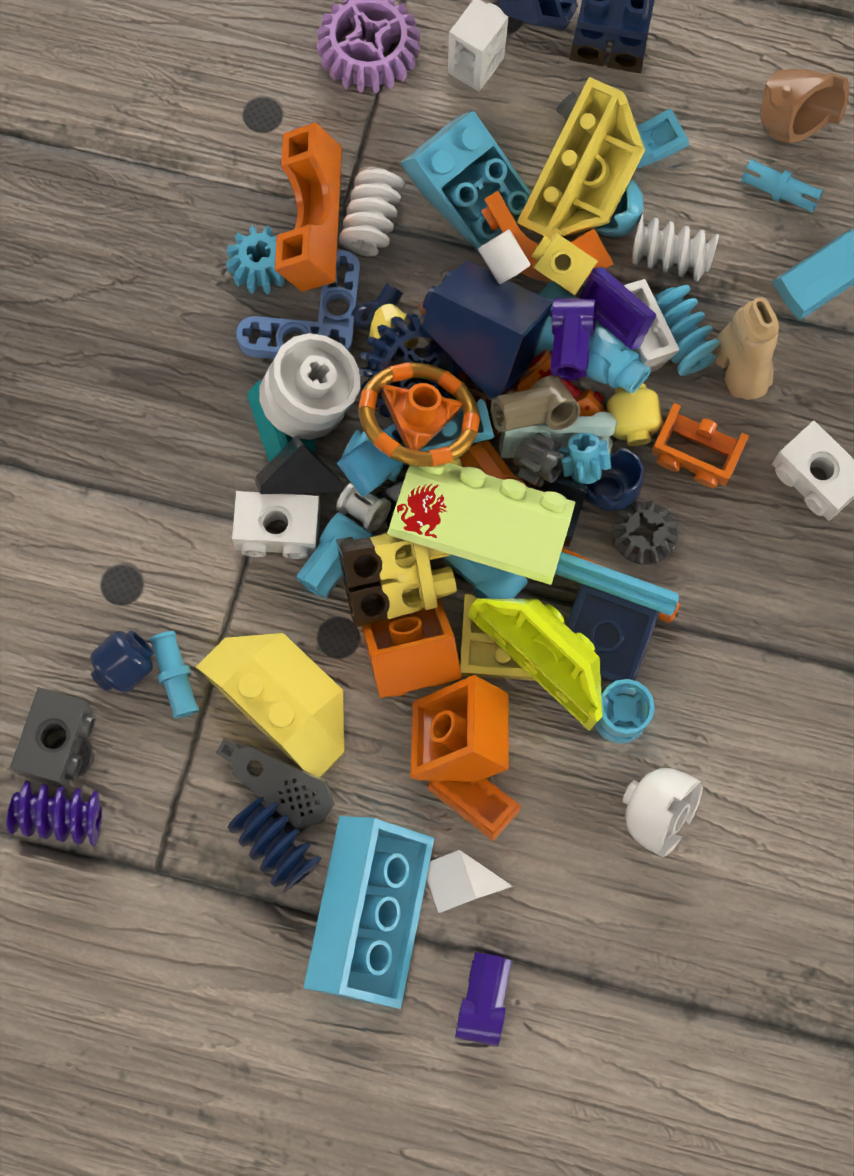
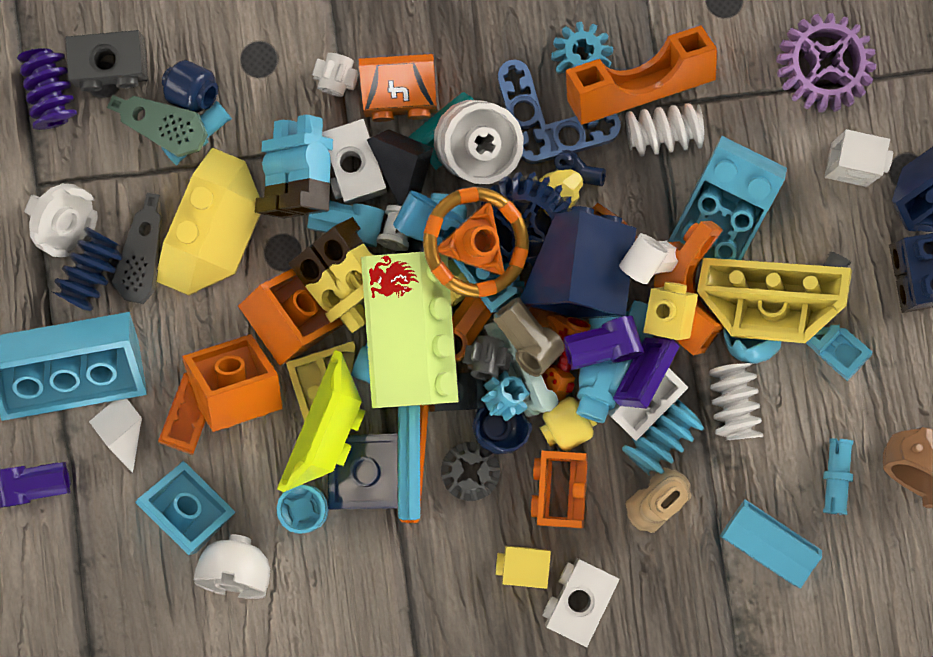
camera: 70 degrees right, 10 degrees up
none -> white tile [24,183,98,257]
none -> sand green piece [107,95,208,157]
none -> medium azure slope [135,461,236,555]
none -> medium azure hips [255,114,333,219]
none -> white gear [312,53,359,97]
none -> orange slope [358,54,437,122]
none -> light yellow brick [495,545,551,589]

